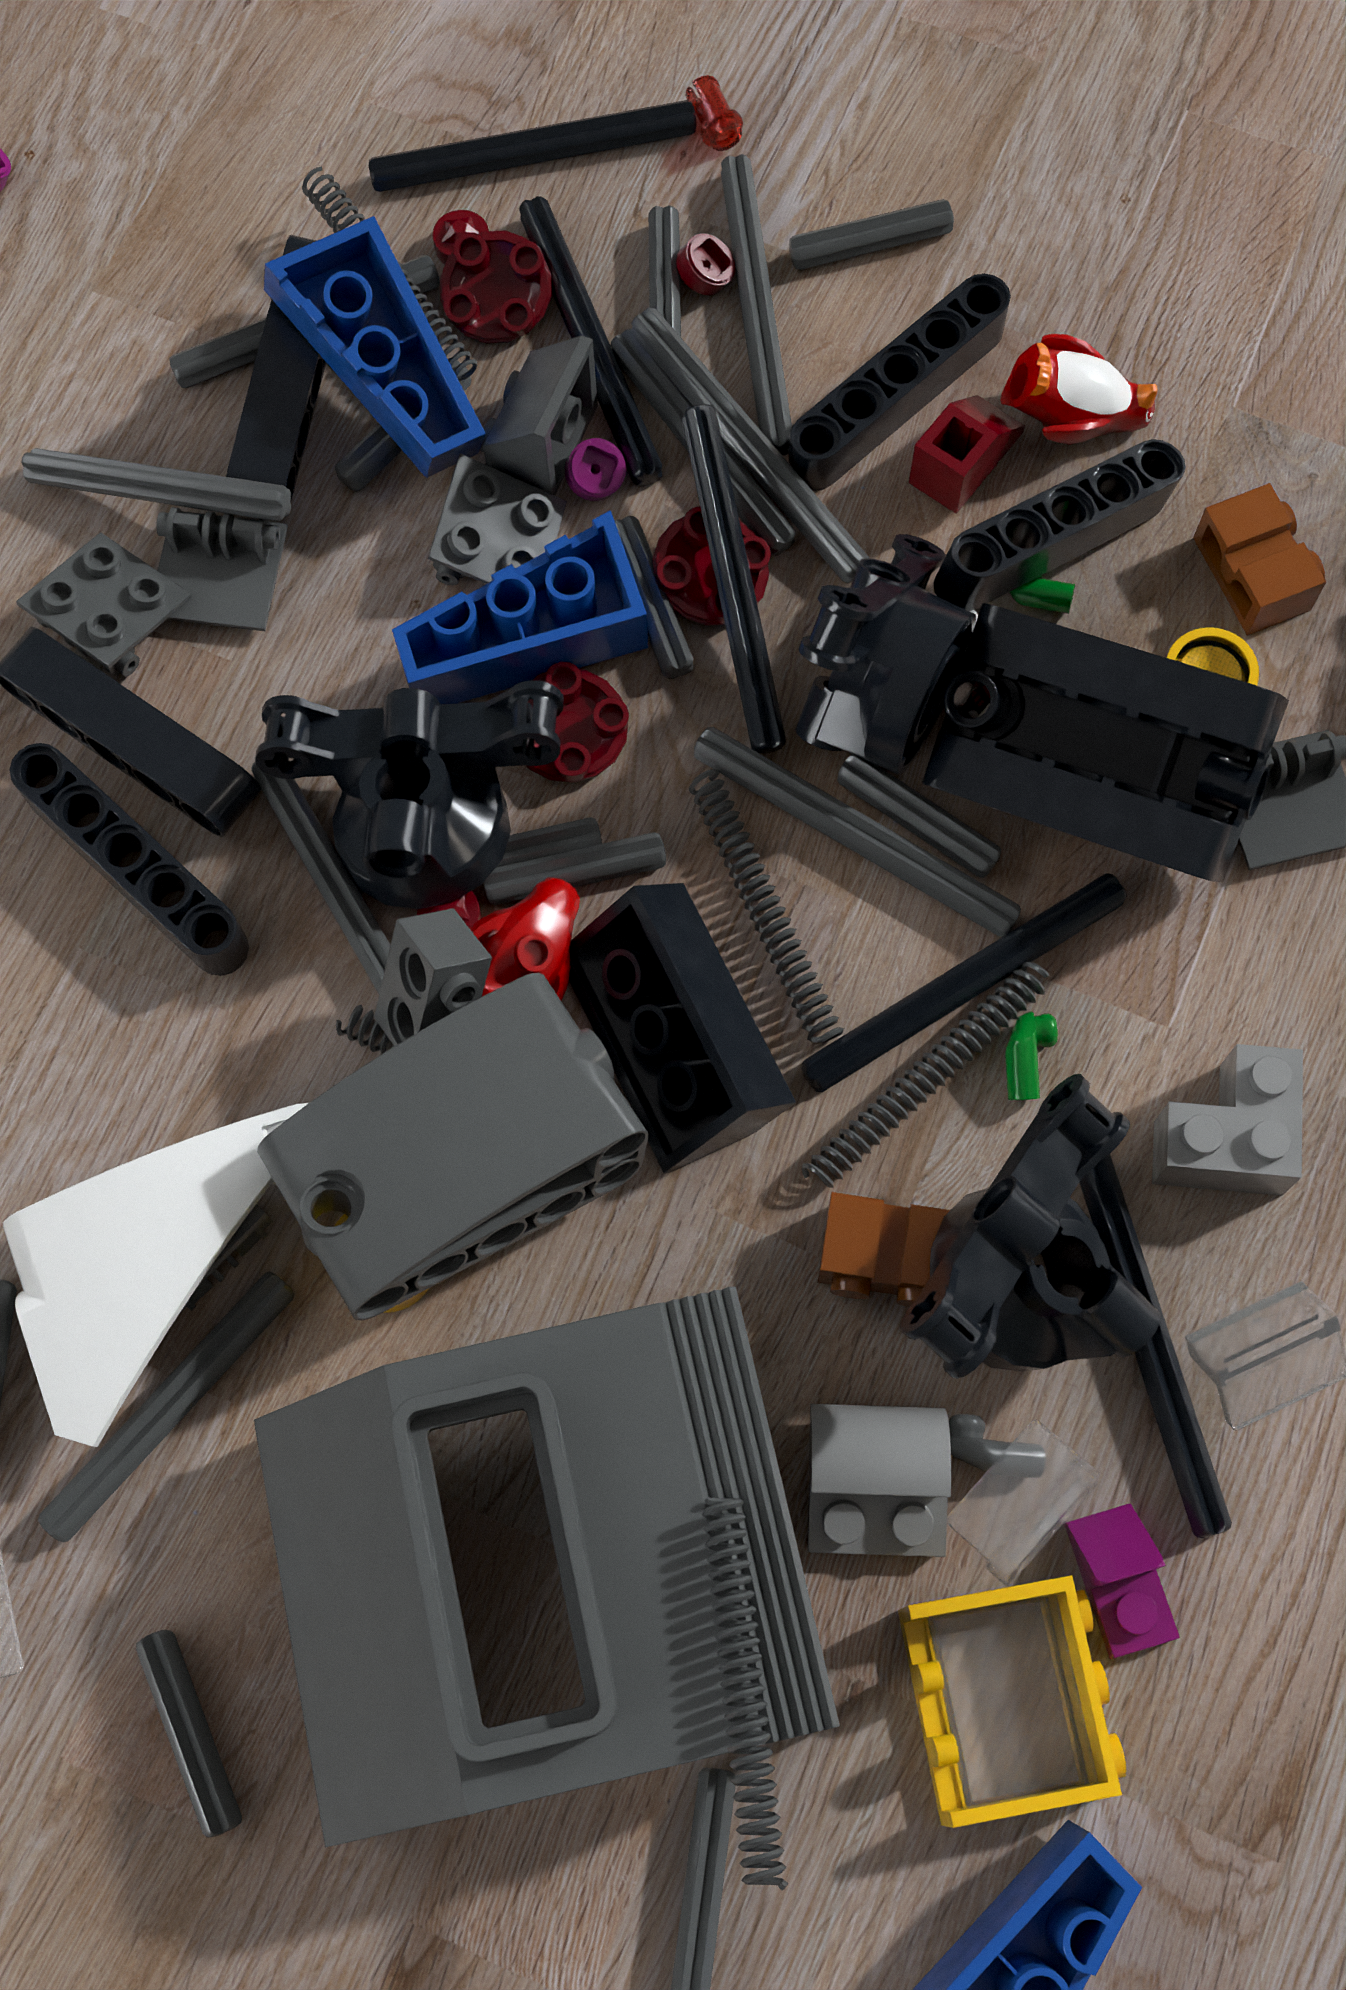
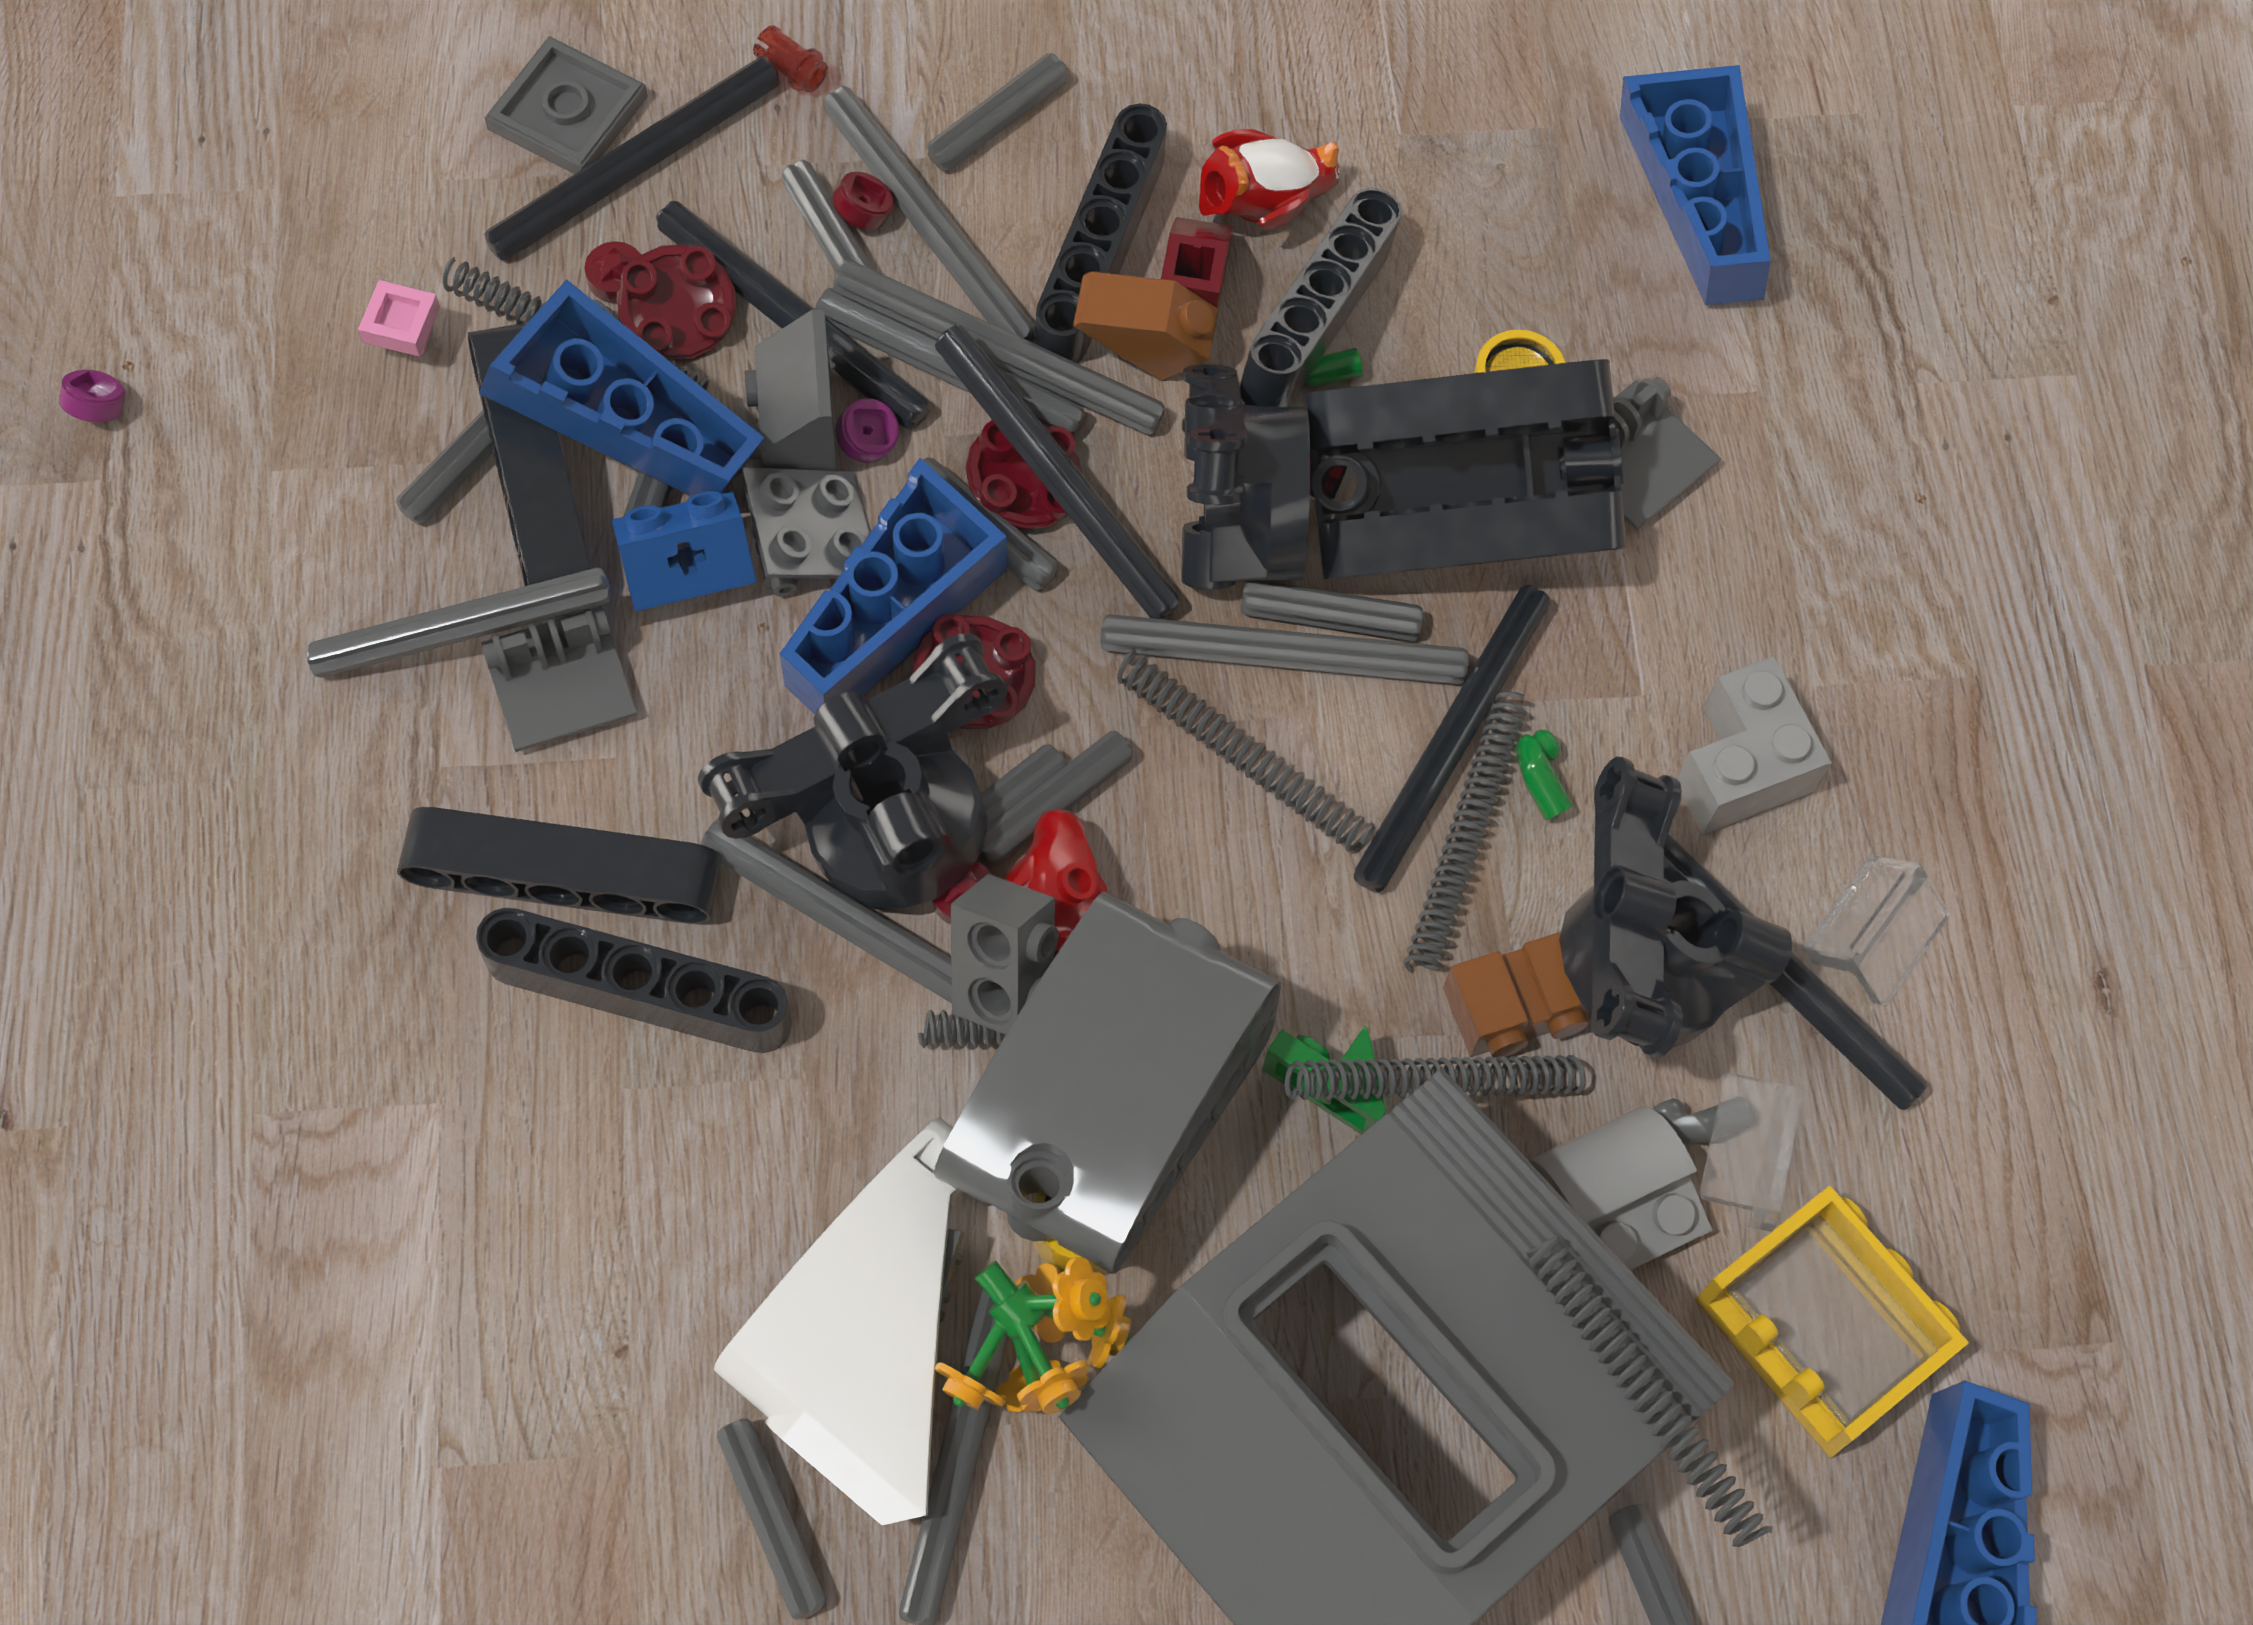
camera: 35 degrees left, 5 degrees down
dark grey hinge [16,532,191,676] -> none
black slope [569,883,796,1174] -> none
magenta slope [1064,1503,1180,1659] -> none
dark orange brick [1193,483,1326,636] -> none
none -> bright pink tile [358,280,440,357]
none -> dark grey tile [484,36,648,174]
none -> blue brick [611,491,757,612]
none -> light orange plant [934,1257,1131,1414]
none -> dark orange slope [1073,272,1218,381]
none -> green slope [1262,1026,1386,1135]
none -> dark grey piece [1285,1055,1586,1100]

